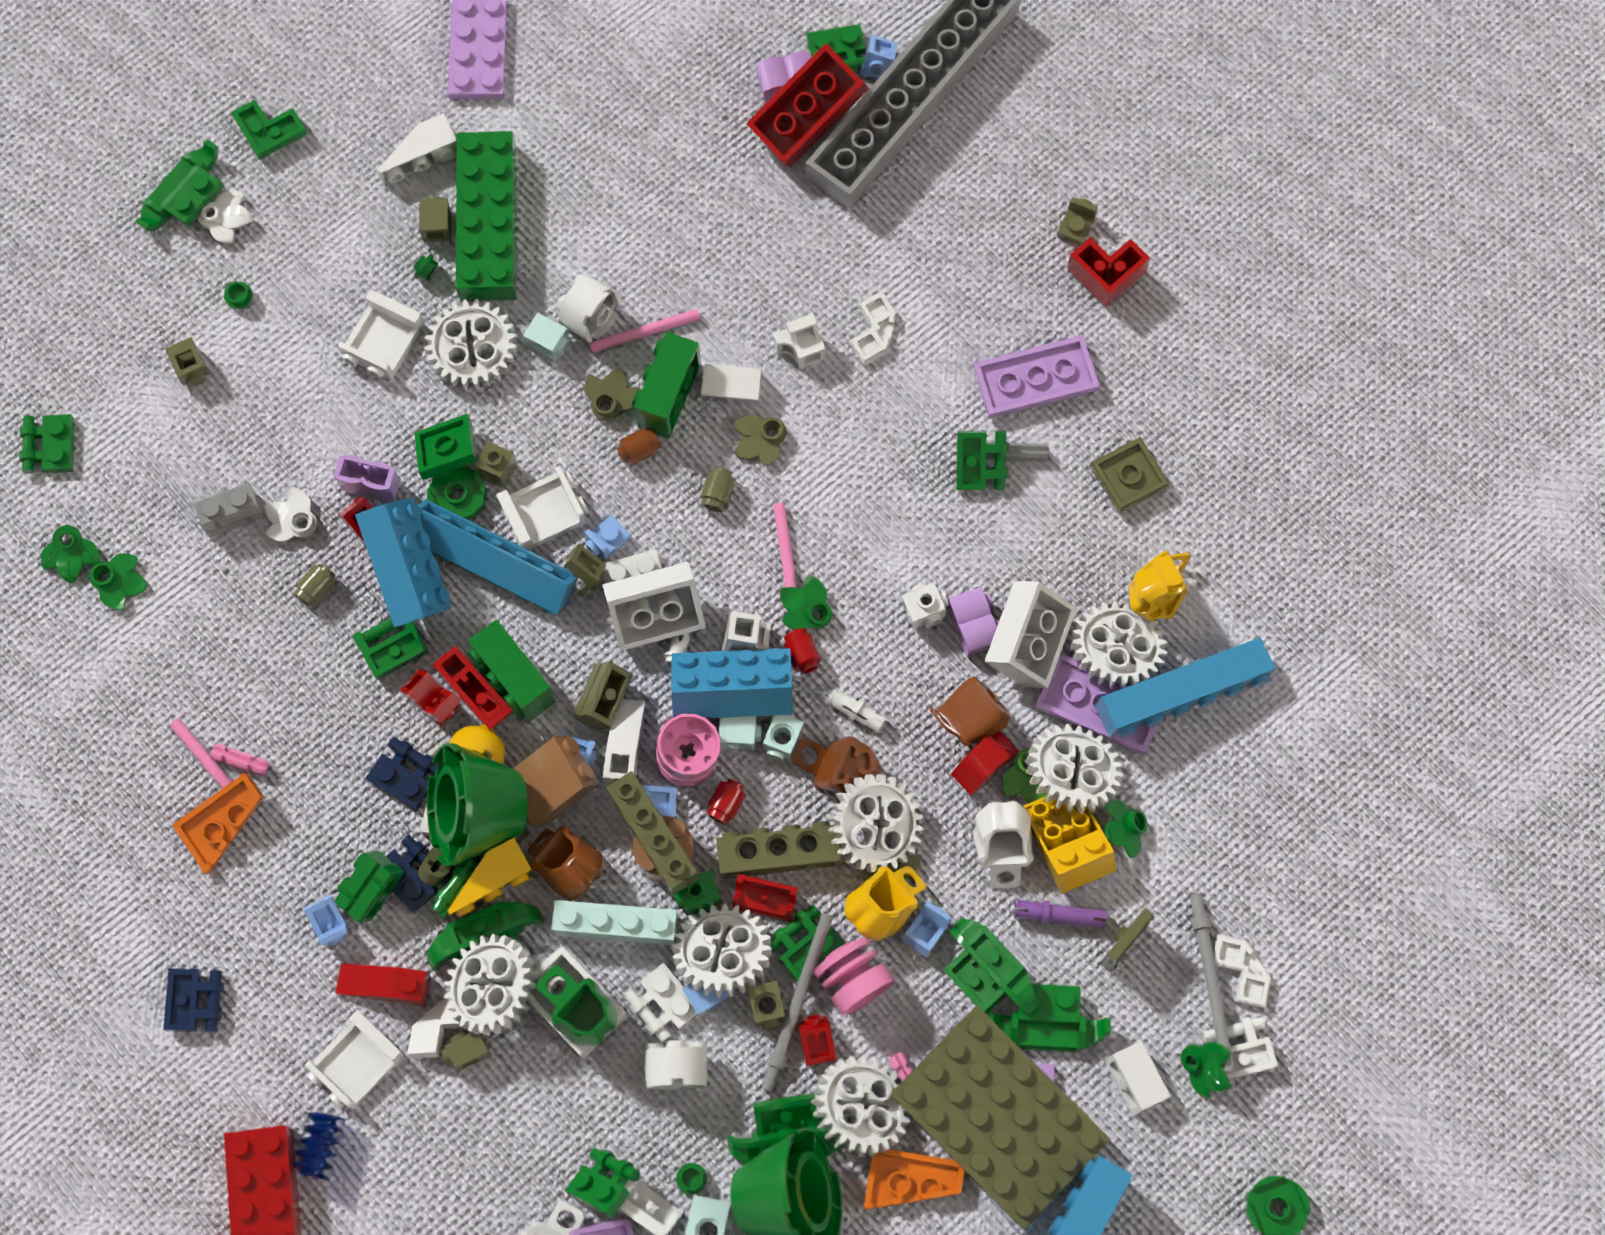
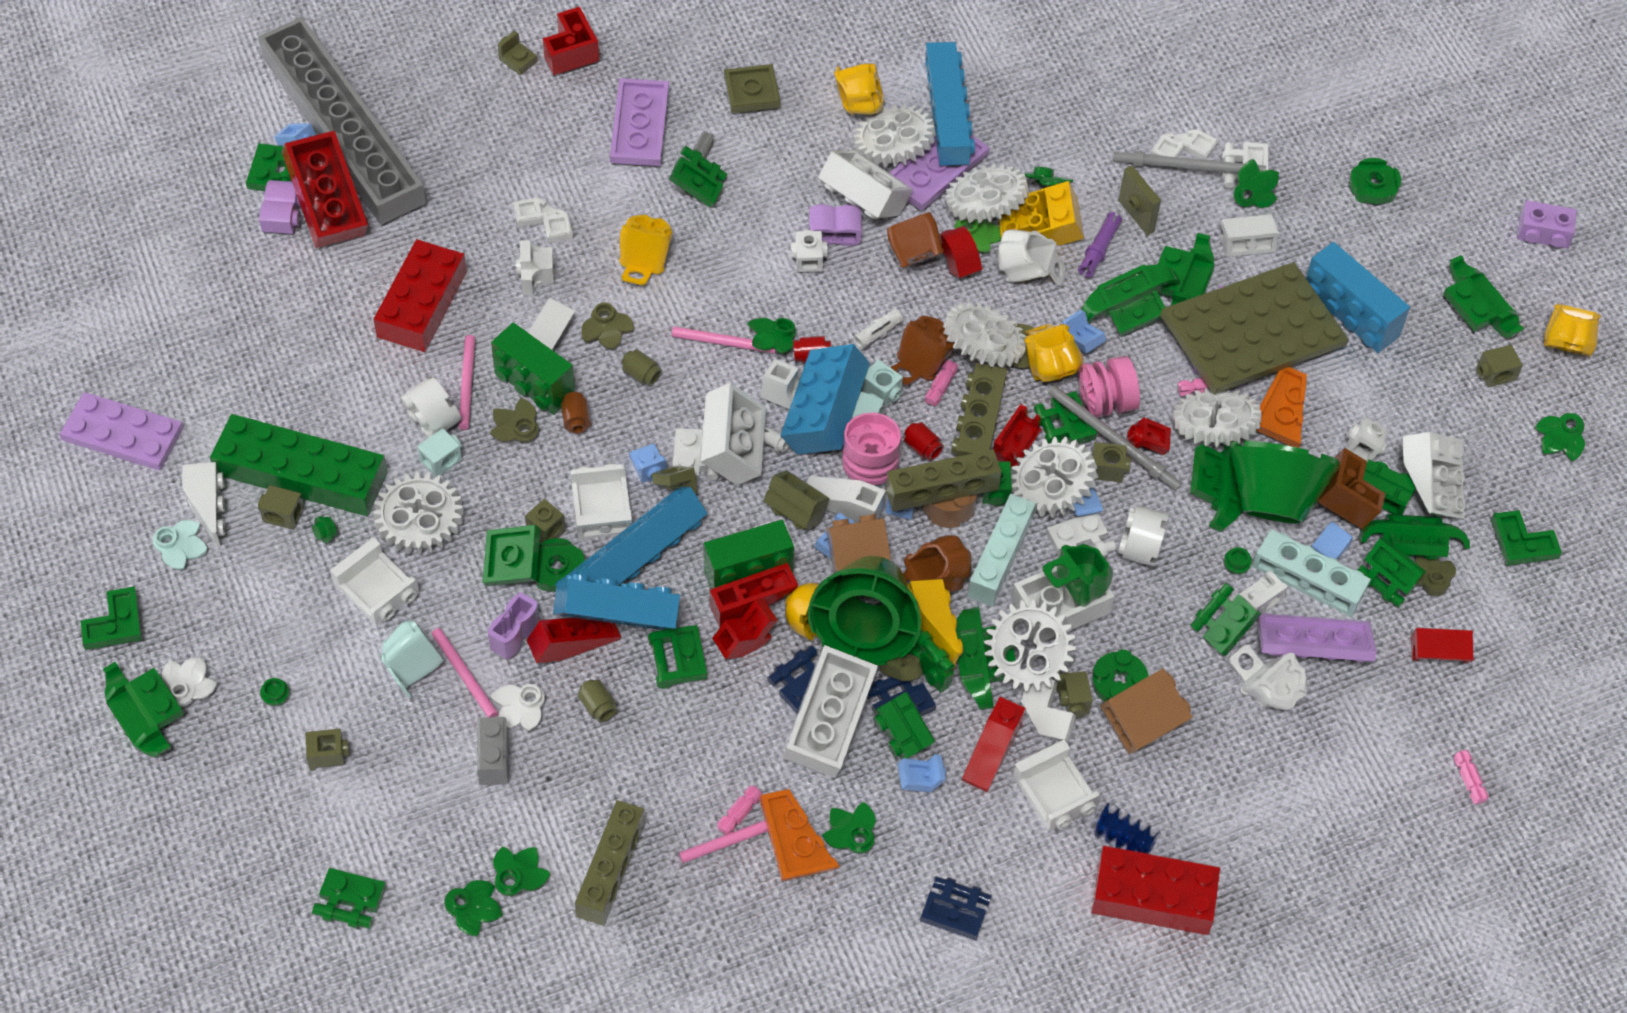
camera: 75 degrees left, 15 degrees down
none -> light aqua plate [153,520,208,570]
none -> red brick [373,239,467,352]
none -> light aqua piece [381,620,444,699]
none -> bright pink bar [431,628,498,717]
none -> olive brick [575,800,645,926]
none -> yellow piece [619,215,673,285]
none -> white brick [781,645,878,778]
none -> green plate [822,802,876,854]
none -> bright pink axle [925,360,958,406]
none -> green plate [1092,649,1149,702]
none -> medium nougat brick [1099,668,1193,755]

